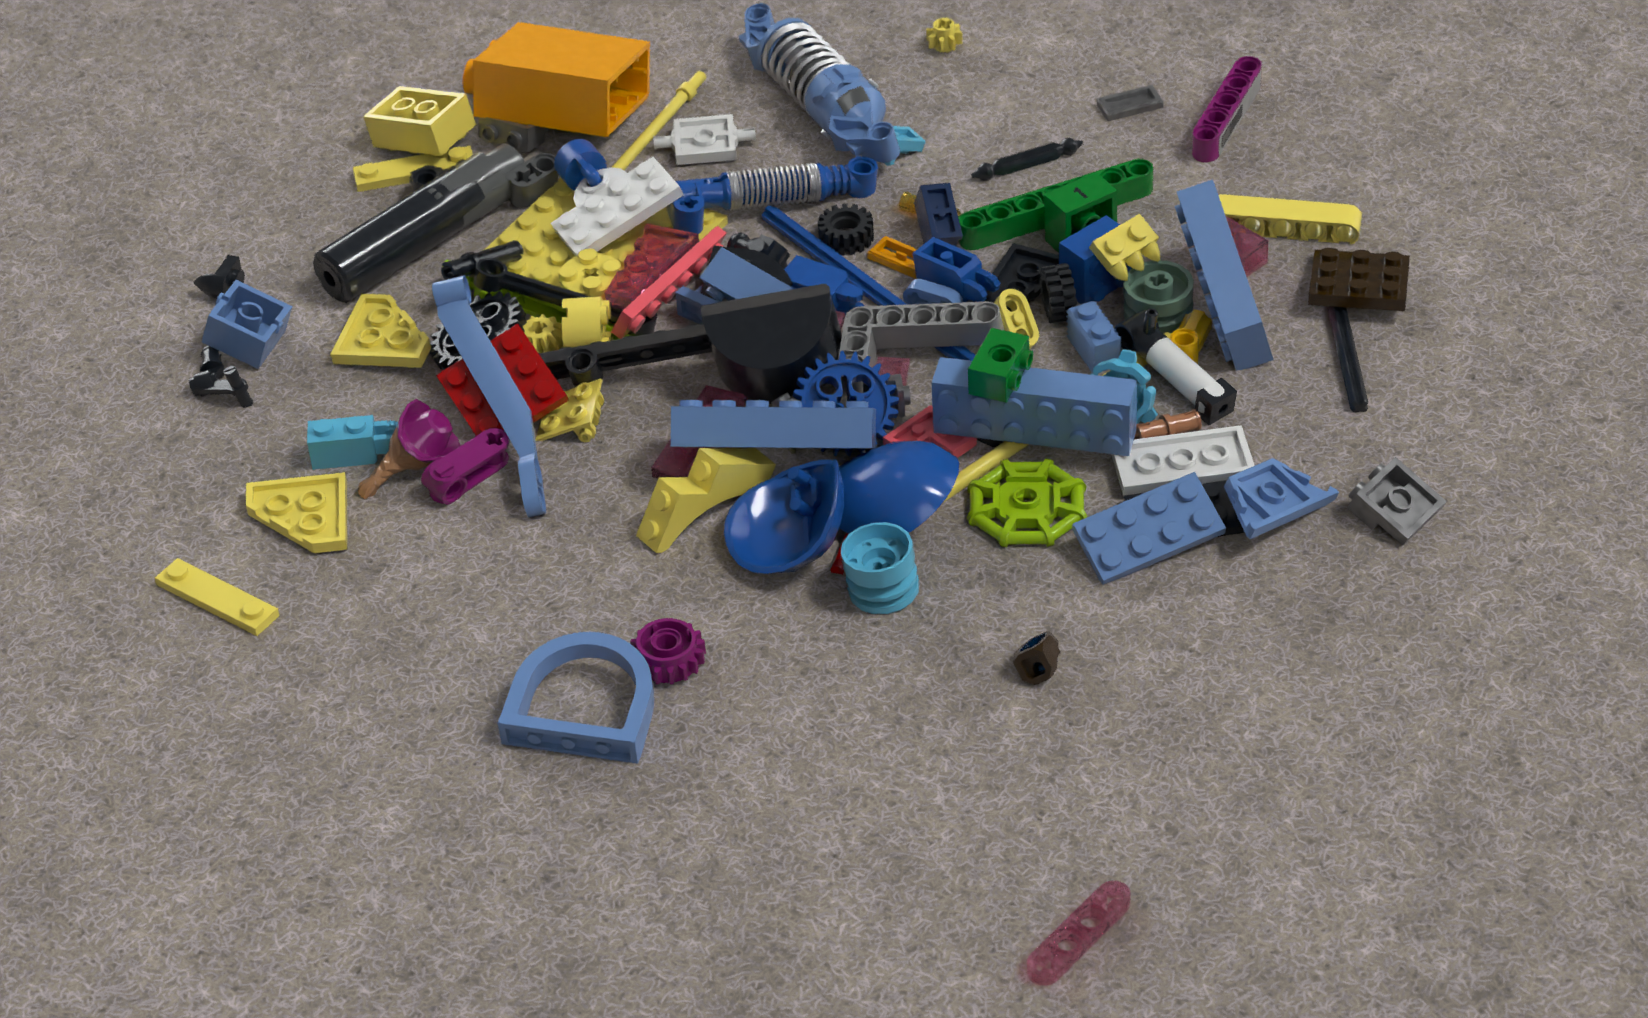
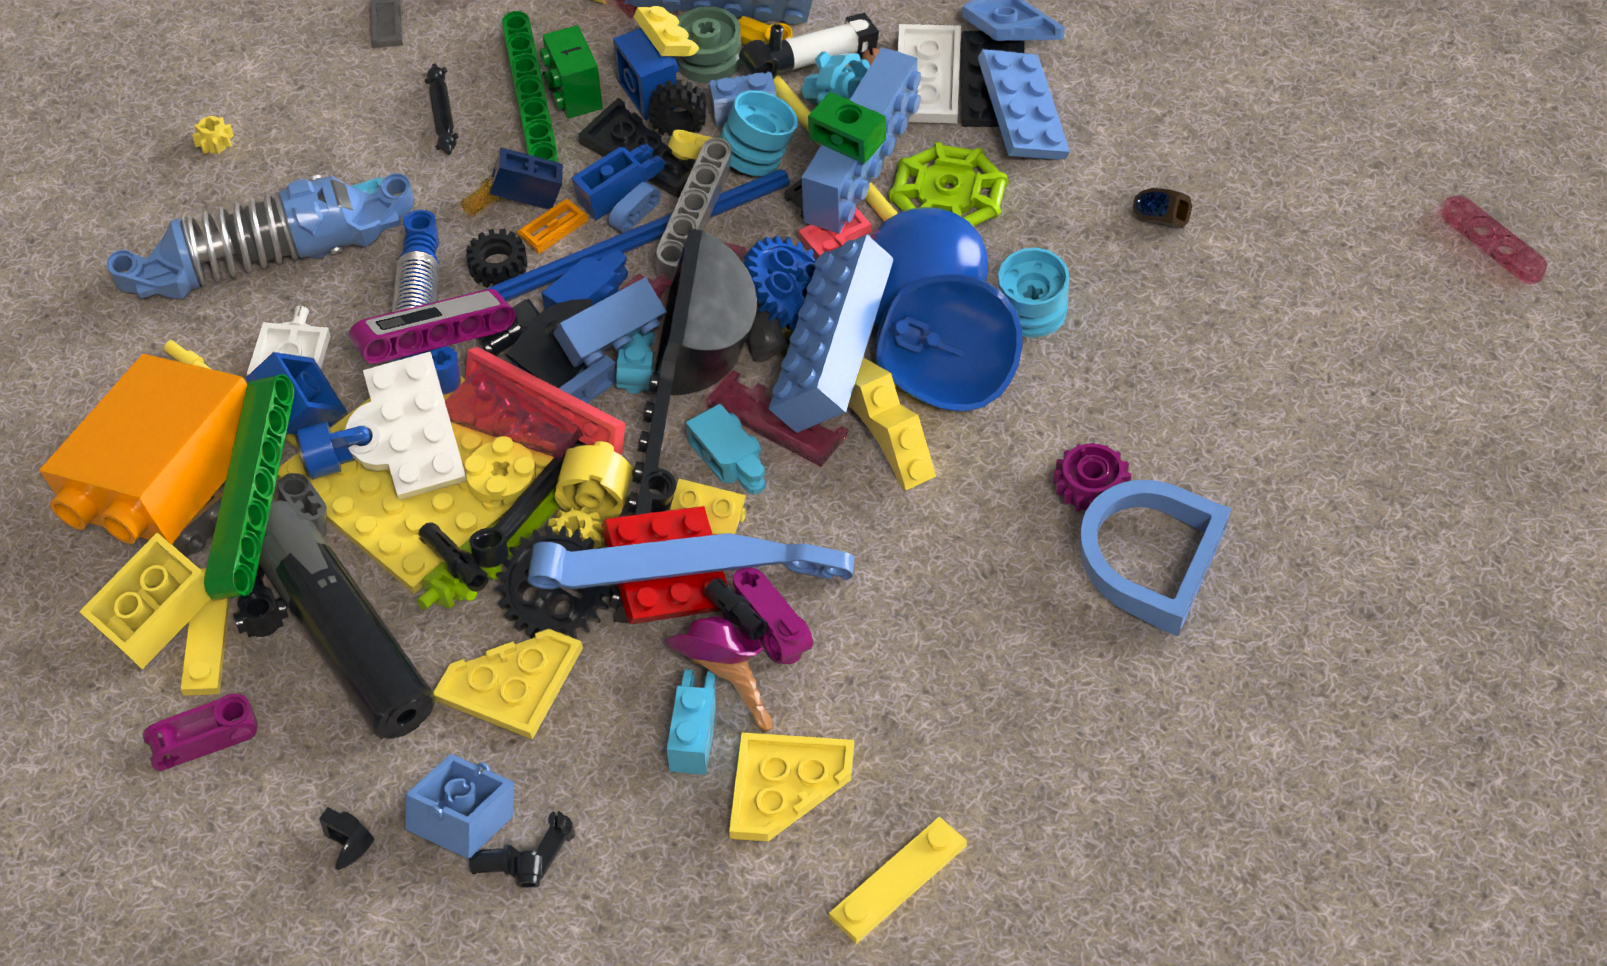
camera: 80 degrees left, 10 degrees up
none -> magenta piece [143,694,258,771]
none -> green beam [204,374,294,600]
none -> blue brick [246,352,347,434]
none -> magenta beam [348,289,516,364]
none -> medium azure hinge [686,403,766,495]
none -> black pin [704,578,769,640]
none -> medium azure wheel [718,90,798,176]

